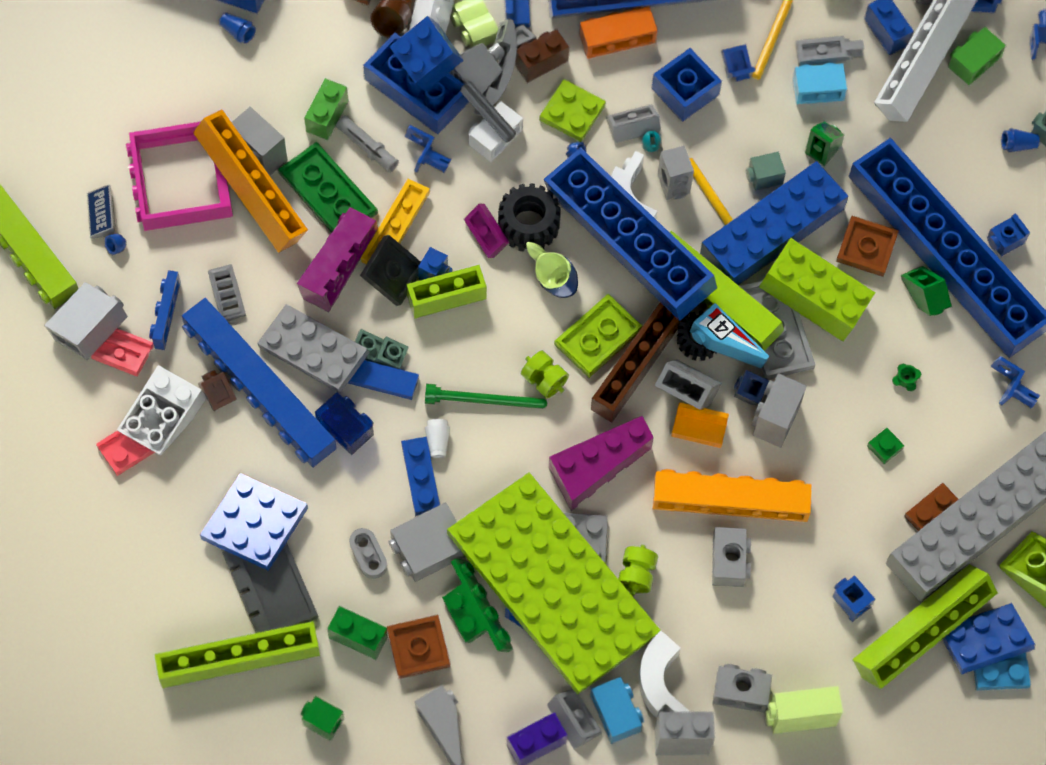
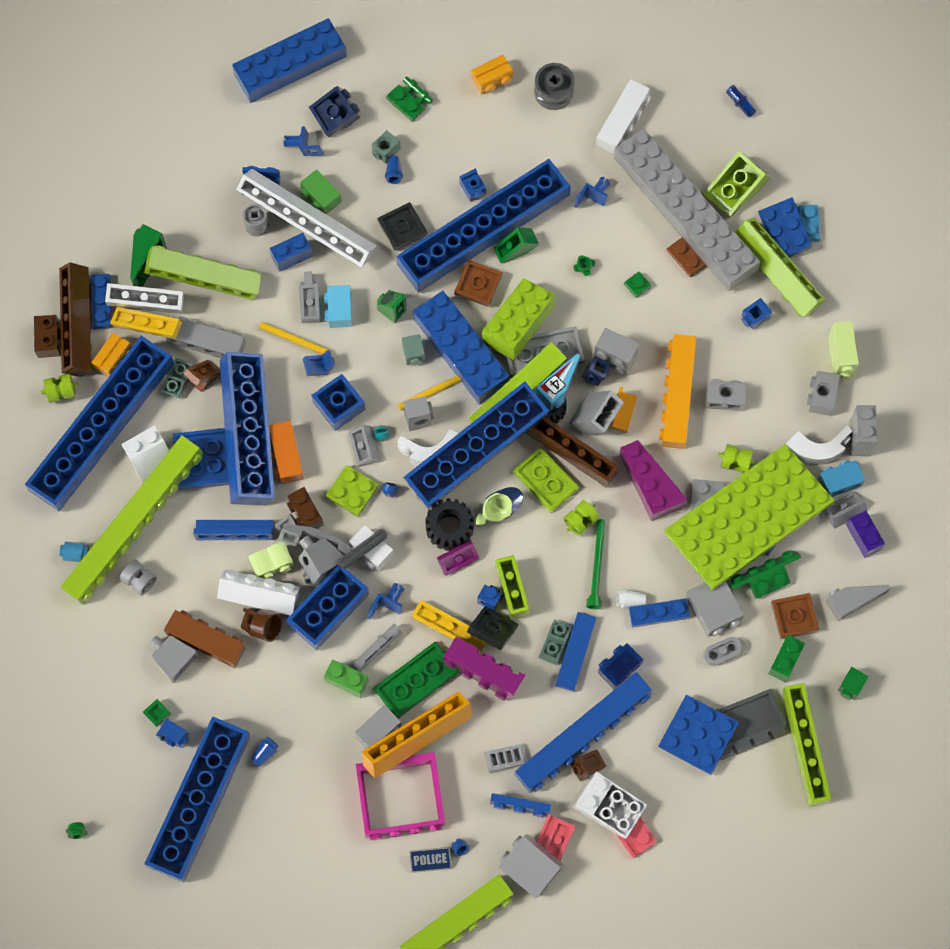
camera: 85 degrees left, 5 degrees up
light grey plate [257,304,369,393] -> none
blue brick [389,16,464,91] -> none
none -> pearl dark grey plate [377,202,427,251]

